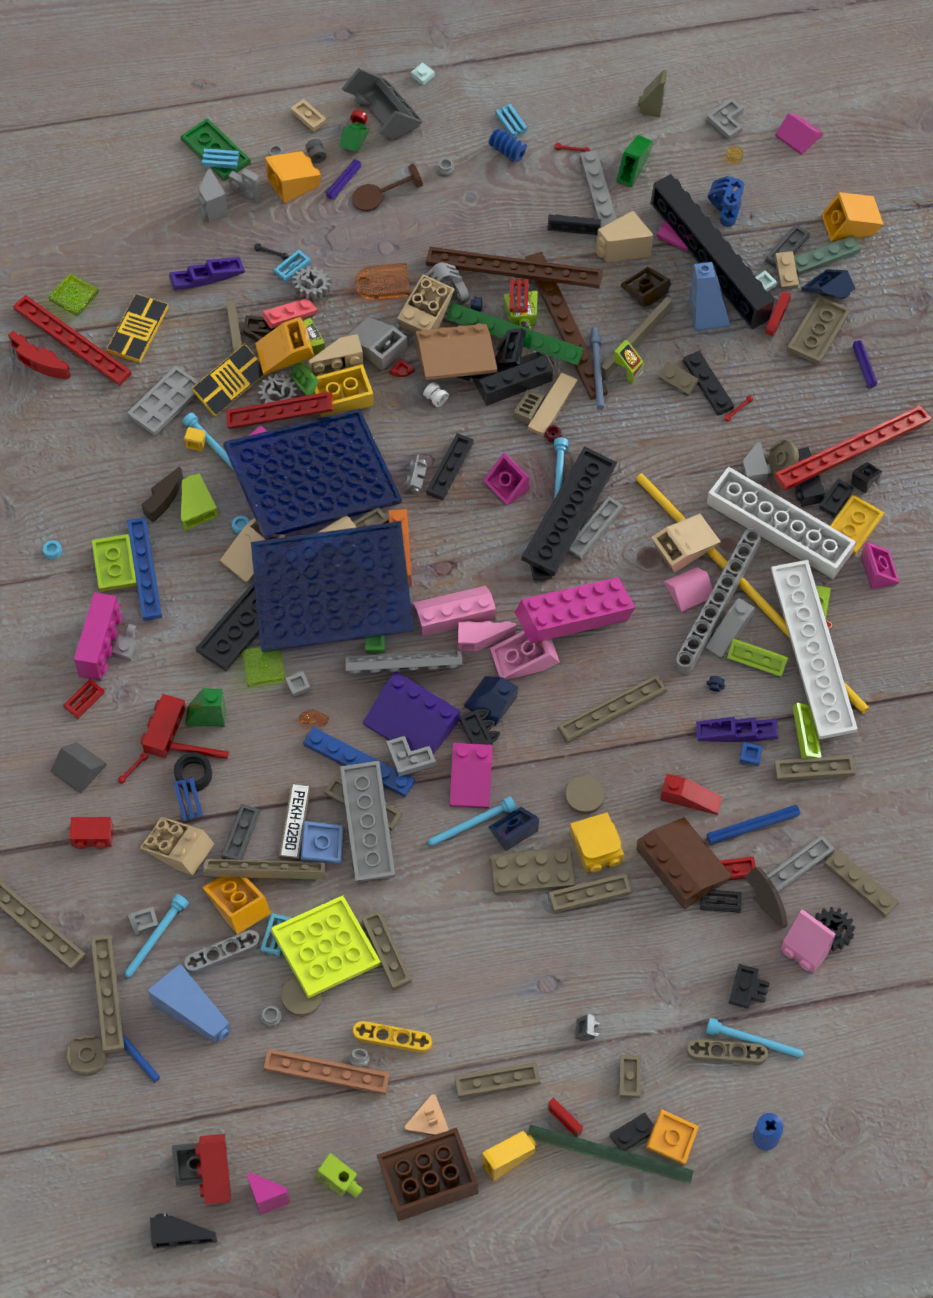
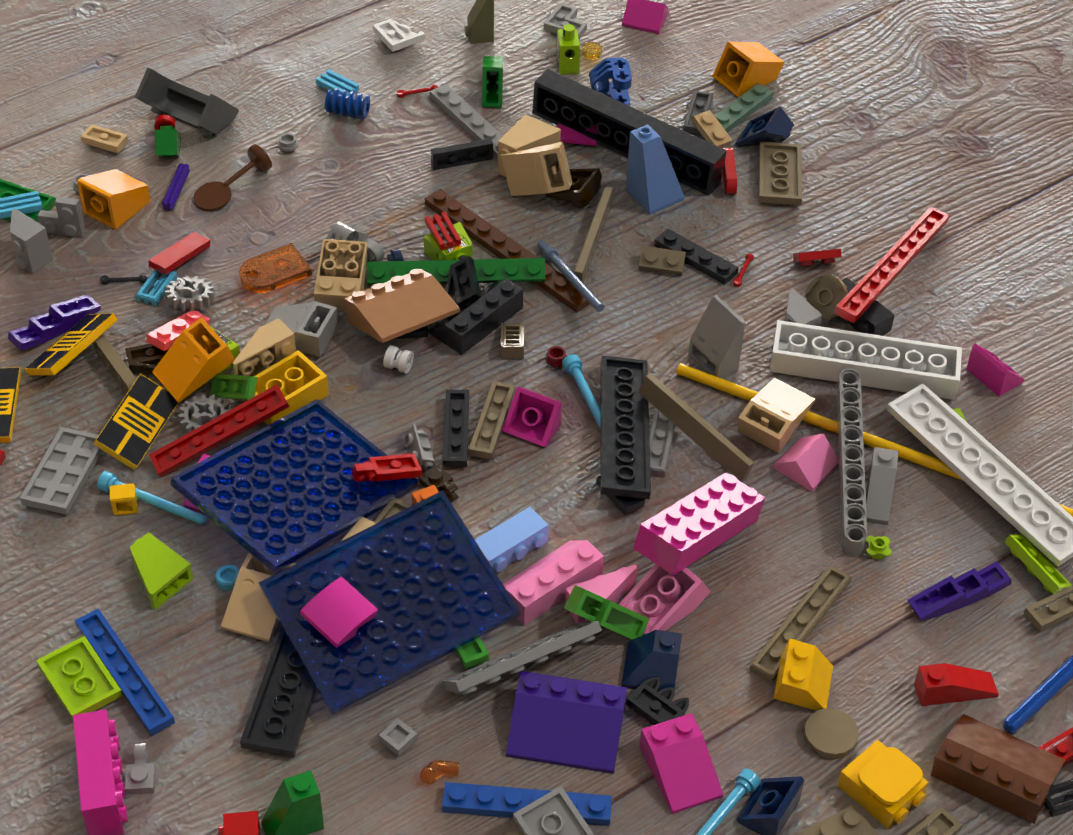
camera: 25 degrees left, 15 degrees down
dark brown slope [141,467,183,523] -> none
clear neon green plate [242,644,286,687] -> none
dark grey wheel [305,139,327,163] -> none
light grey plate [386,736,436,777] -> none
red tile [390,359,415,377] -> none
light aqua plate [411,63,435,85] -> none
reddish brown plate [426,247,603,289] -> none
tan tile [528,372,578,437] -> none
slope [614,340,644,384] -> none
dark blue plate [706,676,725,692] -> none
lime plate [727,639,788,677] -> none
blue plate [739,742,763,767] -> none
black plate [819,478,854,517] -> none
yellow tile [830,494,885,555] -> none
black slope [851,462,883,493] -> none
dark purple axle [852,340,877,388] -> none
none -> tile [24,313,117,376]
none -> tile [148,232,211,275]
none -> dark pink slope [300,576,378,648]
none -> red hinge [351,453,422,482]
none -> white wing [373,19,425,52]
none -> dark brown plate [418,465,459,502]
none -> dark tan plate [469,381,515,460]
none -> light blue brick [472,507,549,577]
none -> tan slope [501,142,573,196]
none -> lime torso [556,24,580,75]
none -> bright green slope [564,585,650,640]
none -> dark tan tile [638,373,754,482]
none -> light grey slope [688,295,745,379]
none -> yellow slope [773,639,833,711]
none -> red plate [793,249,842,266]
none -> lime plate [866,535,892,559]

